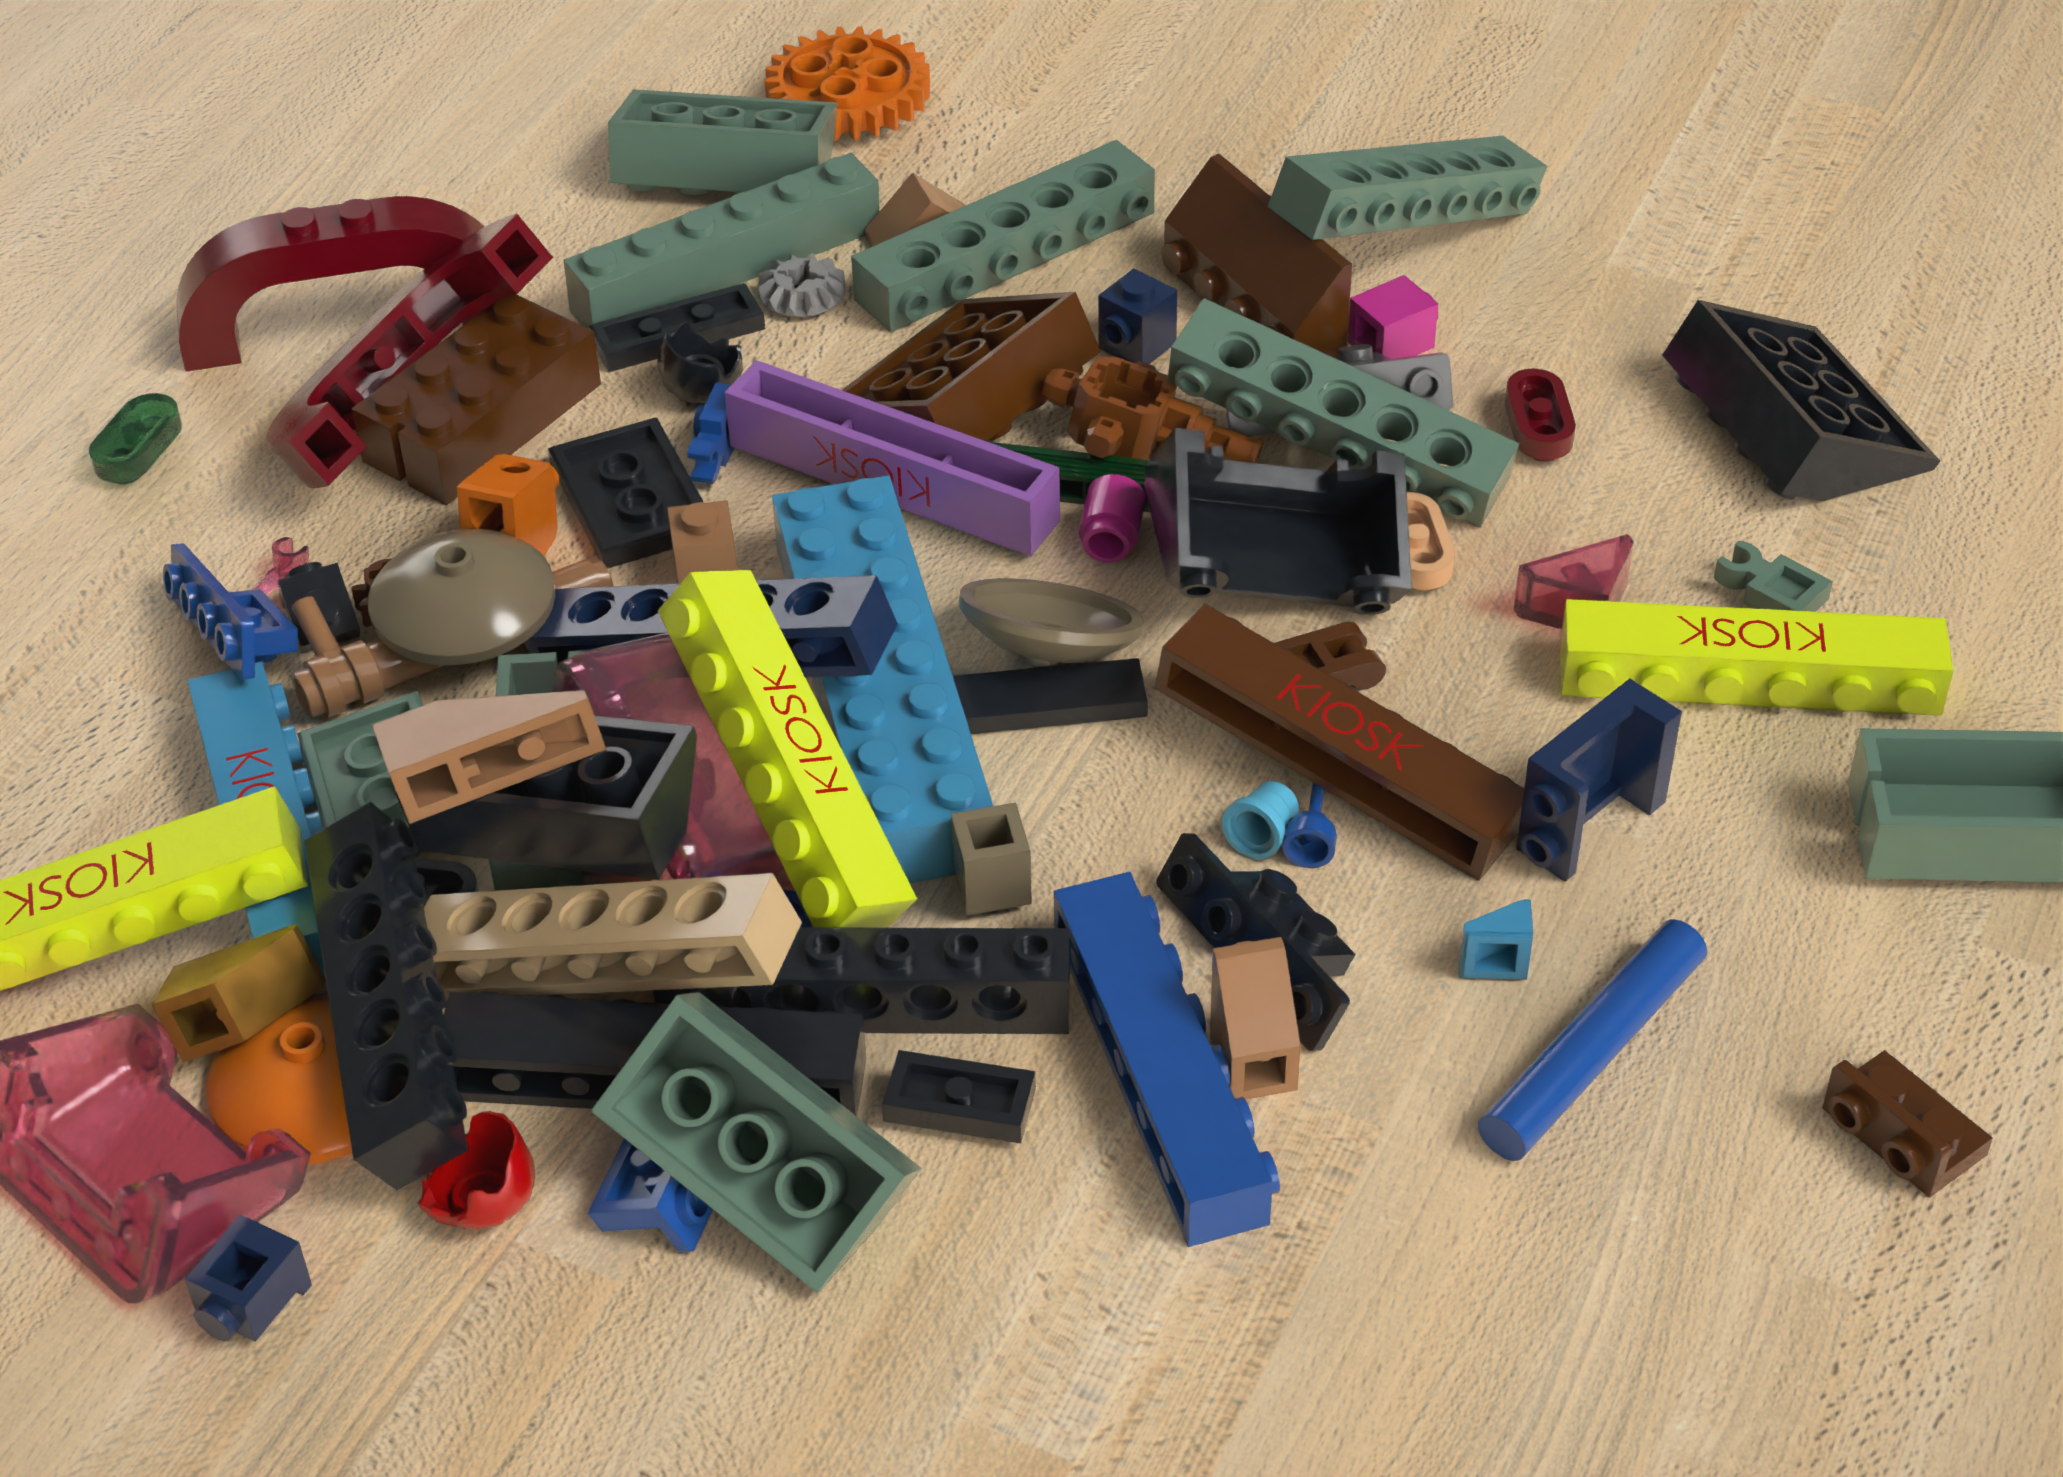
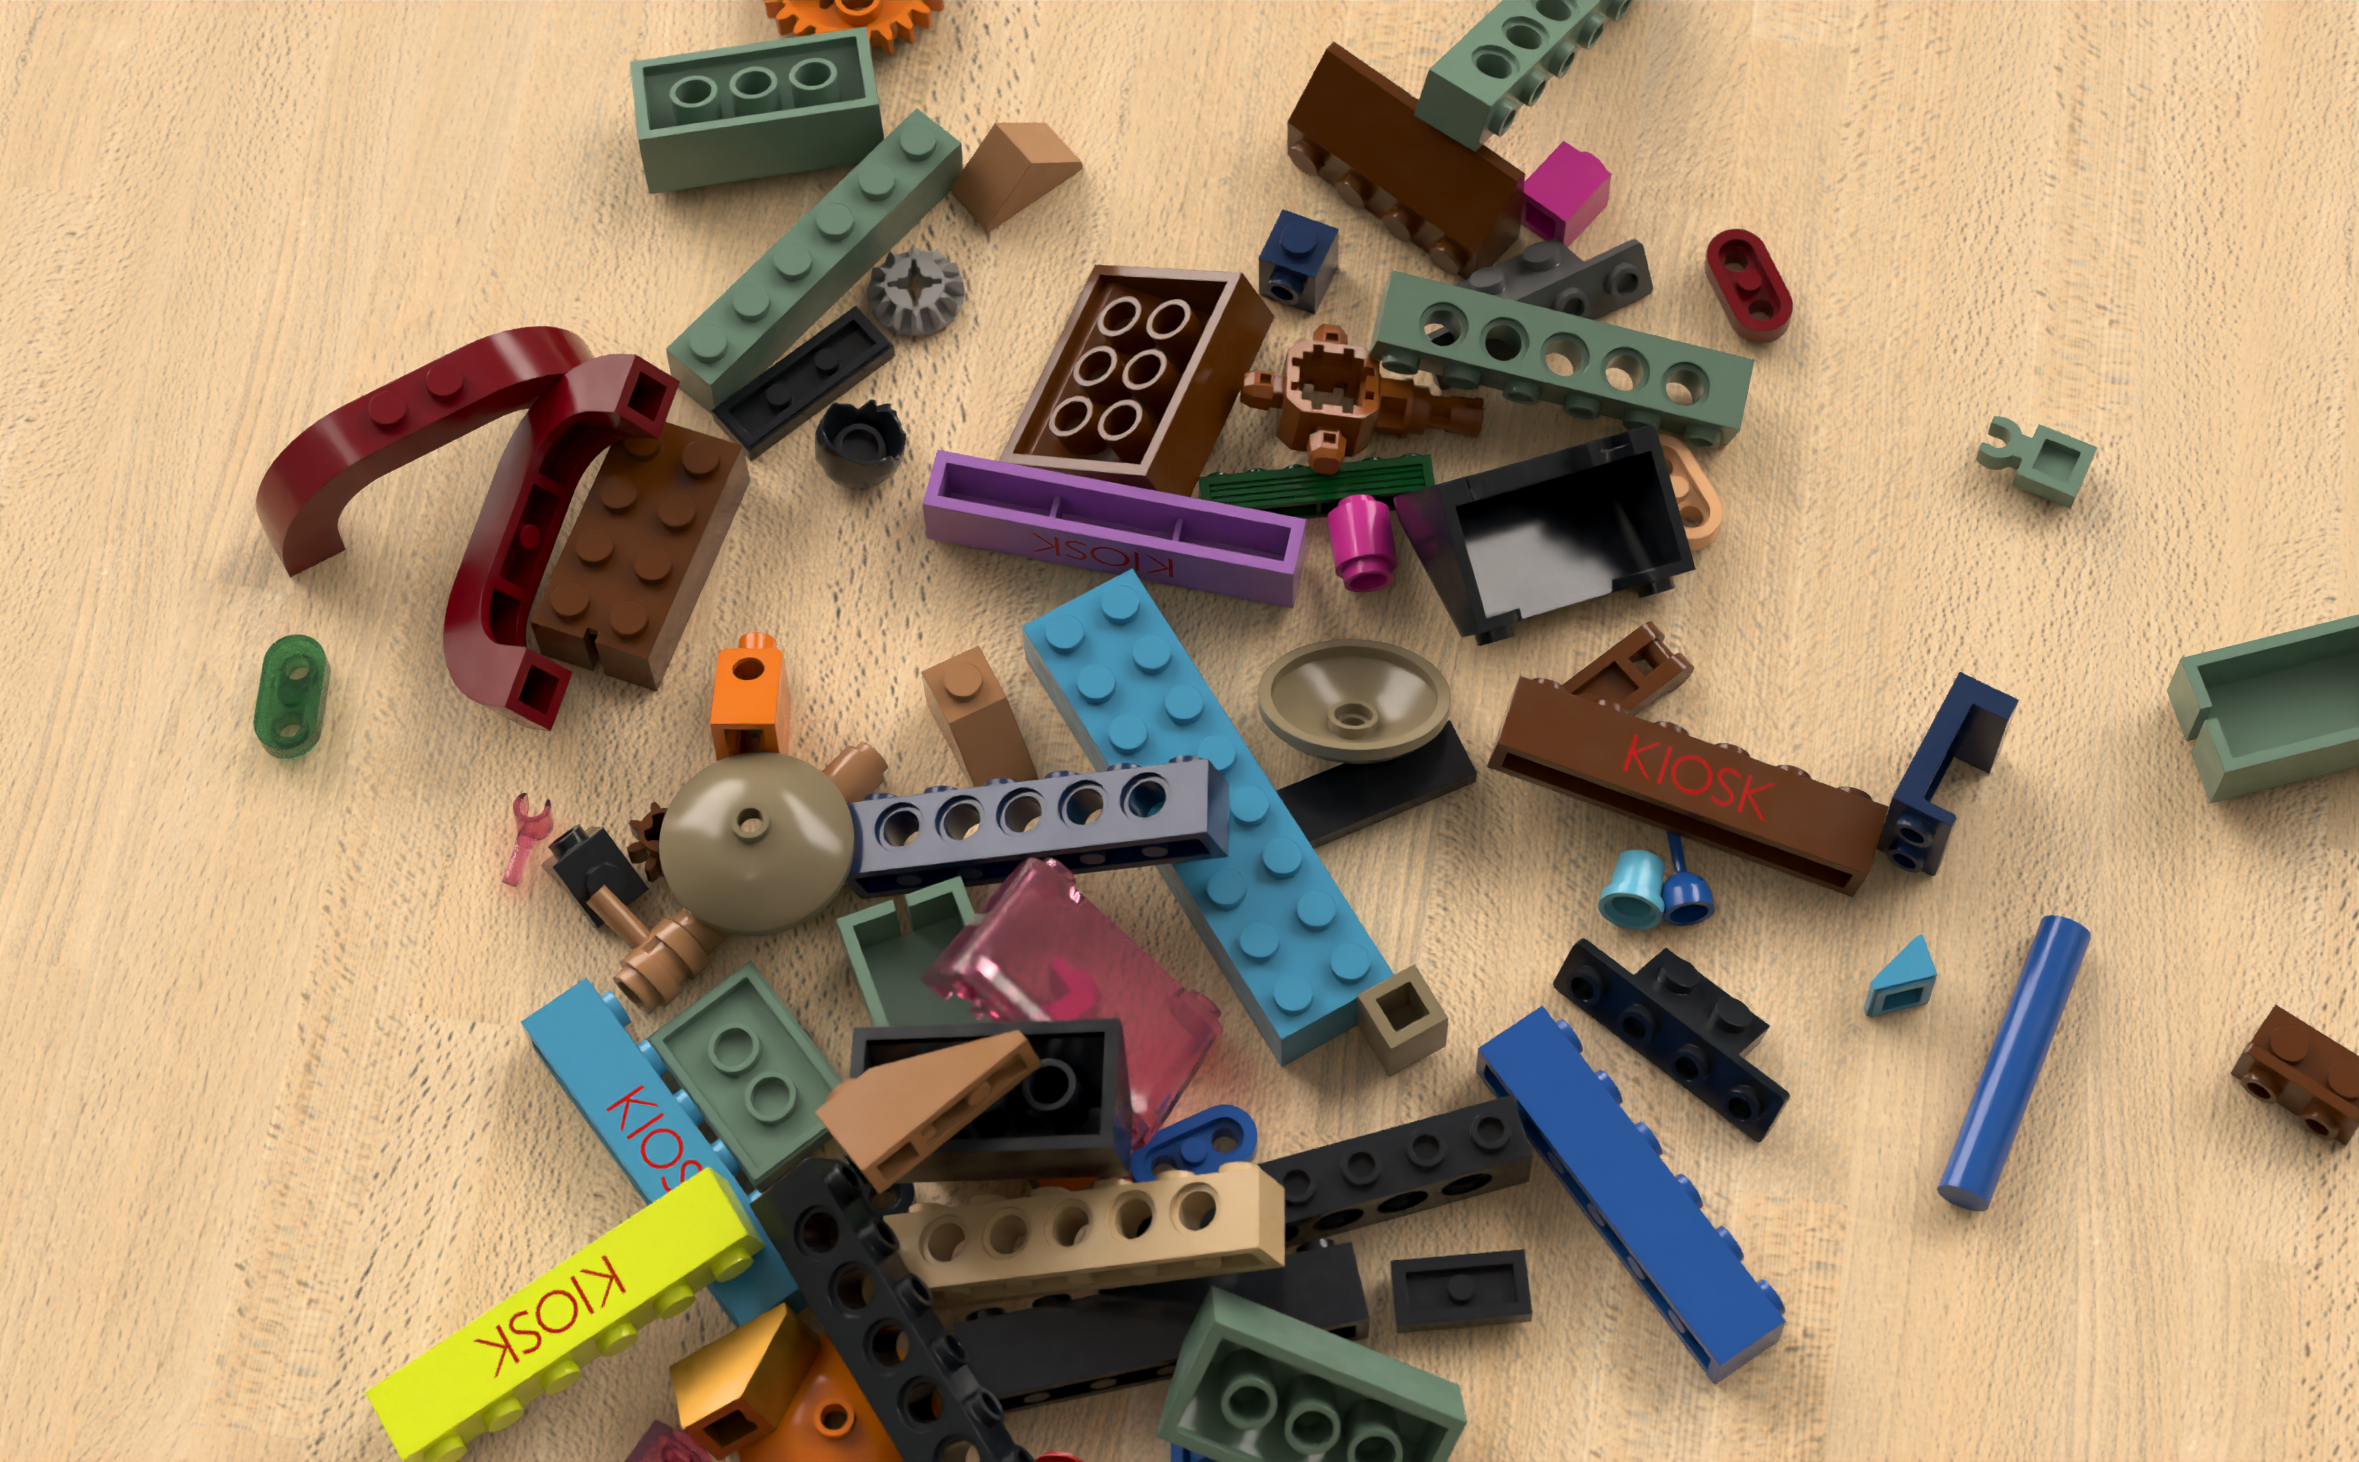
camera: 15 degrees left, 20 degrees up
blue bracket [163,543,298,680] -> none
black tile [548,417,704,569] -> none
neon yellow brick [658,570,917,928] -> none
blue plate [687,383,734,485] -> none
sand green brick [851,139,1155,332] -> none
medium nougat slope [1210,937,1301,1100] -> none
clear pink slope [1514,534,1634,629] -> none
neon yellow brick [1560,599,1954,716] -> none
black slope [1662,300,1940,501] -> none

